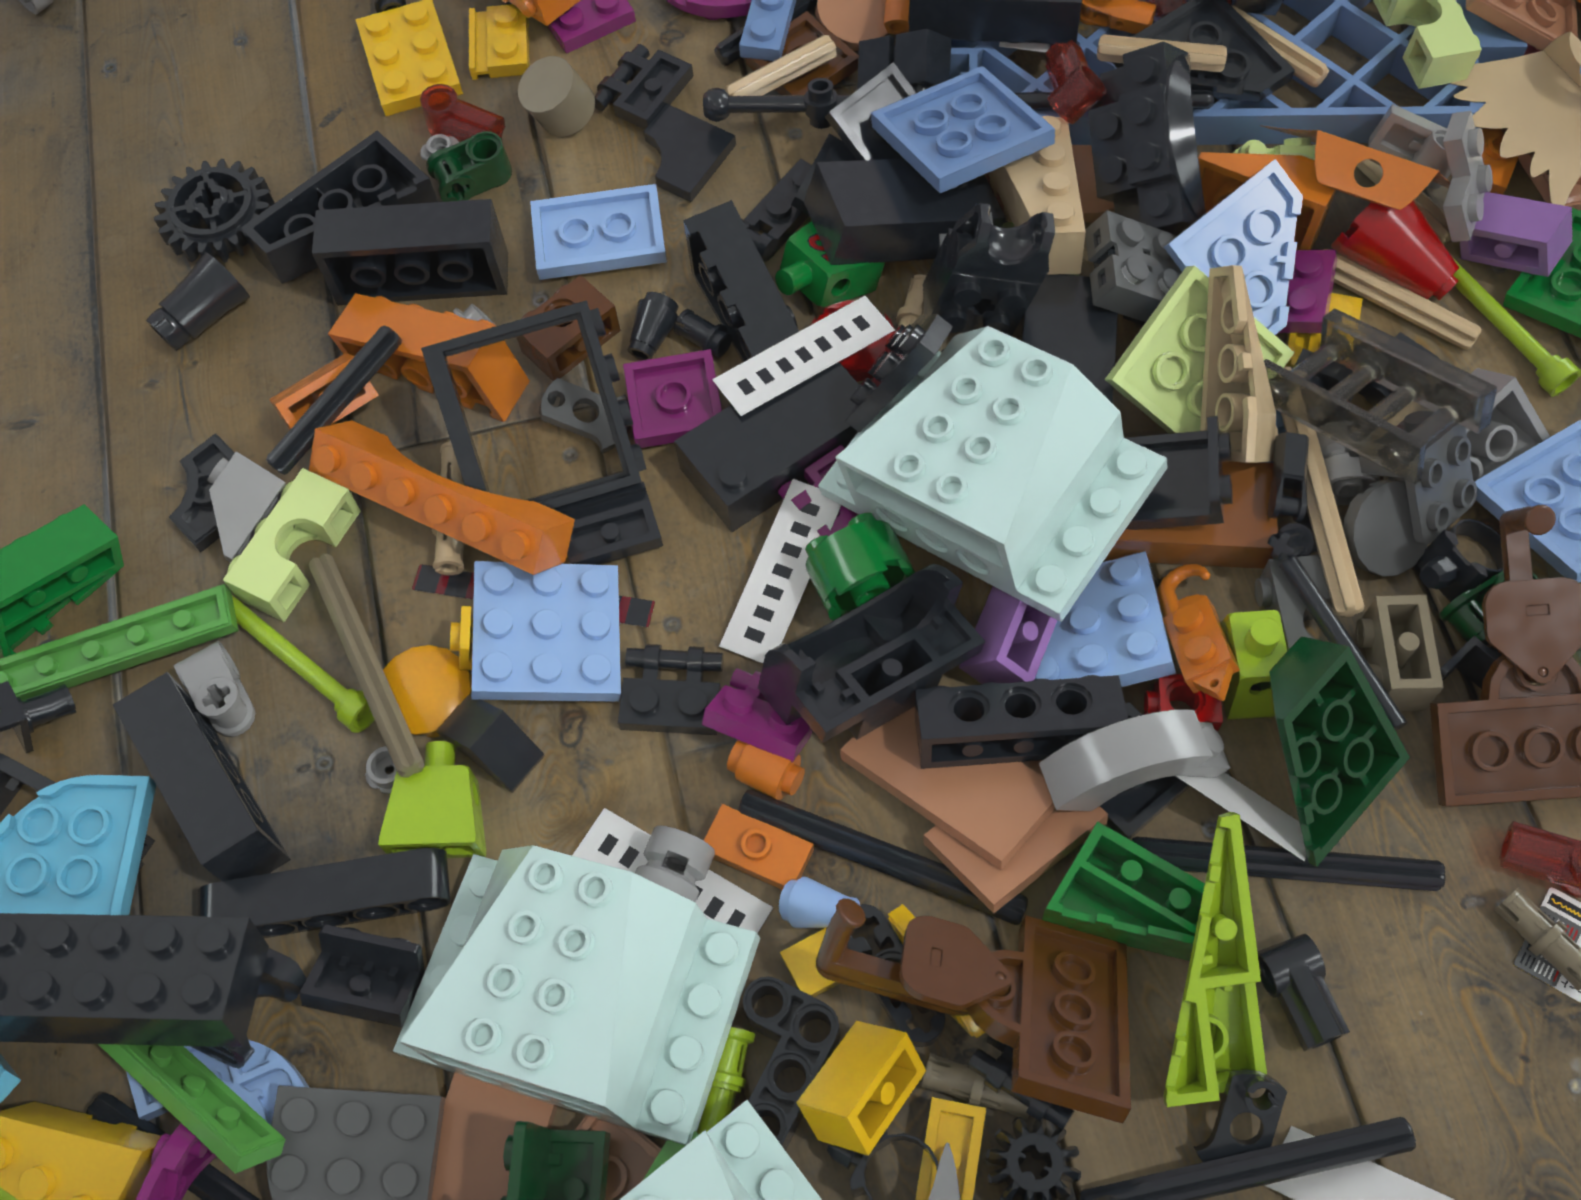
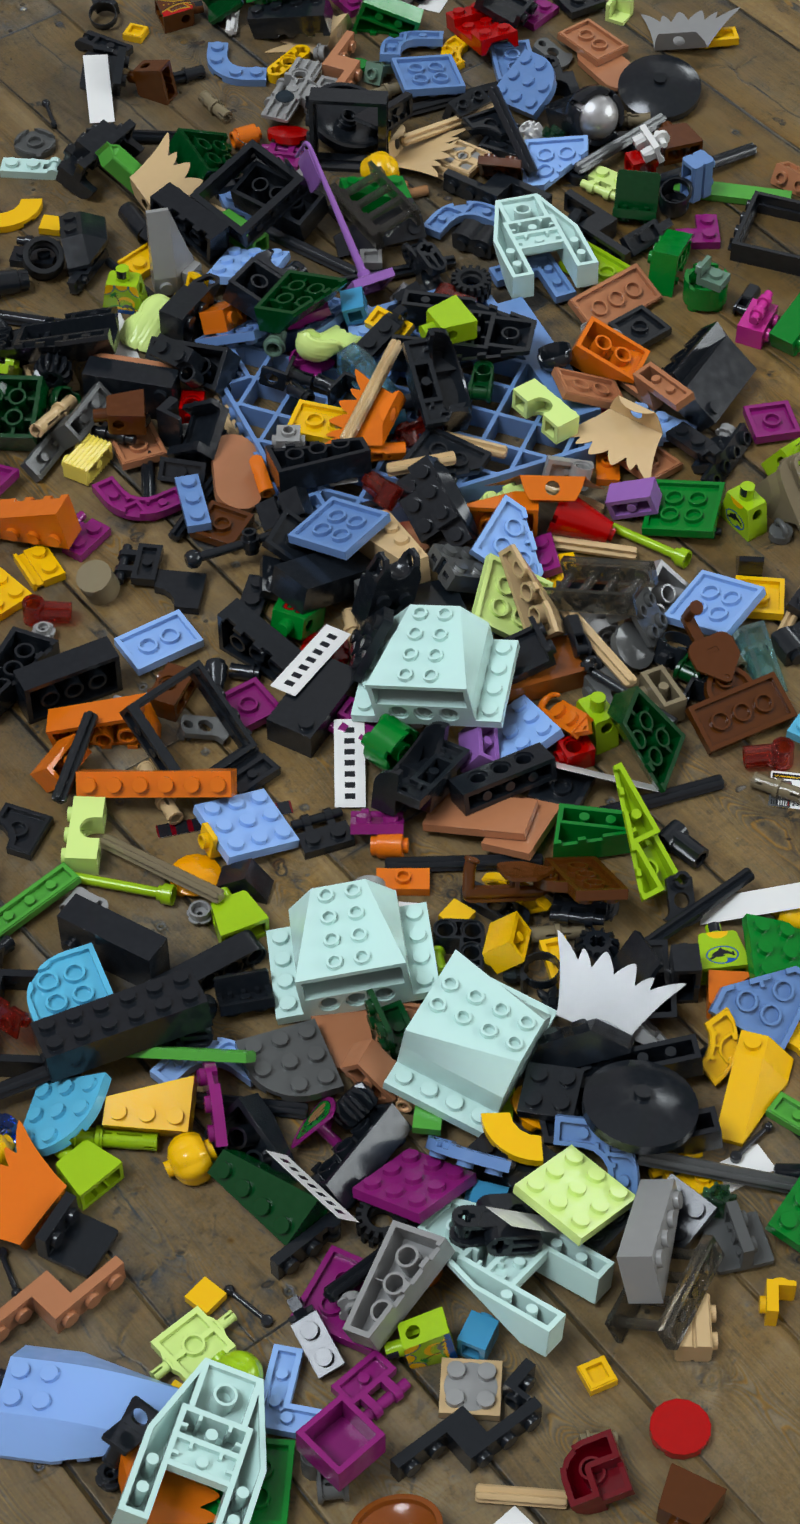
camera: 30 degrees left, 15 degrees down
light grey slope [208,451,286,563] -> none
dark green piece [426,131,512,202] -> none
tan axle [725,35,837,96] -> none
light blue cone [779,877,860,928] -> none
light grey arch [1039,709,1231,811] -> none
light grey plate [1443,111,1493,242] -> none

